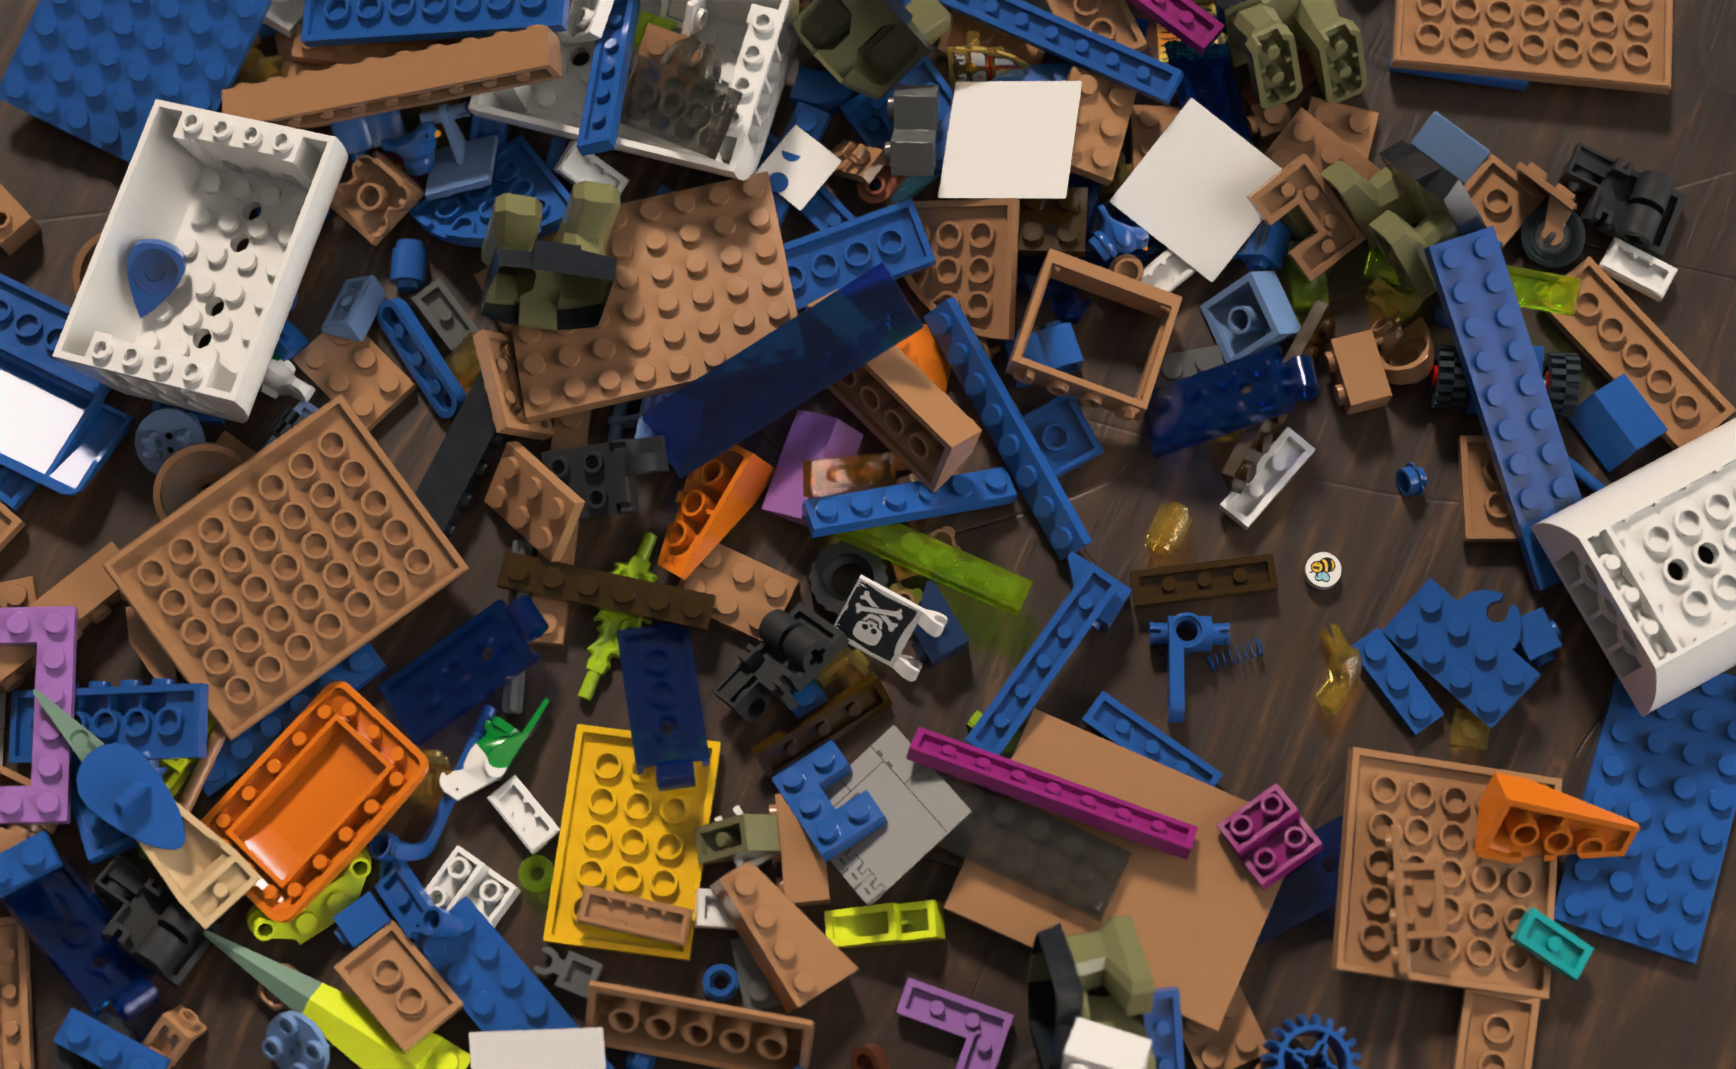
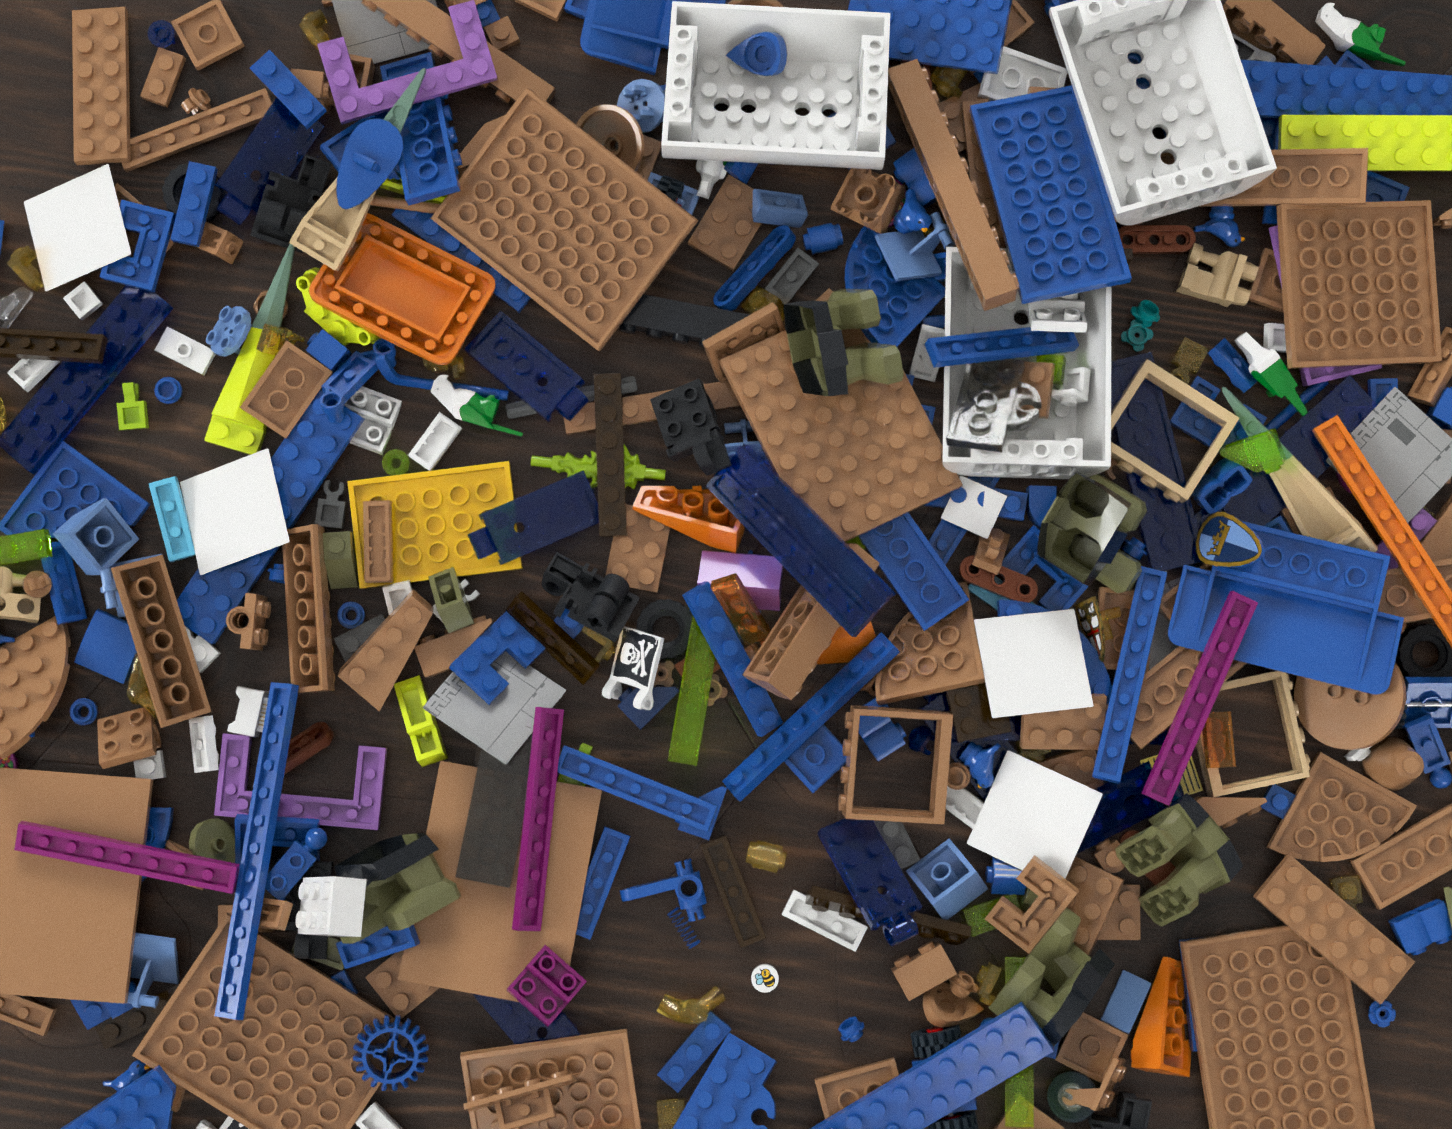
camera: 70 degrees right, 10 degrees up
medium nougat plate [484,441,585,562] -> none
dark grey brick [884,84,939,176] -> none
none -> clear yellow plate [256,323,305,355]
none -> olive slope [323,531,359,589]
none -> orange wedge [1131,957,1191,1077]

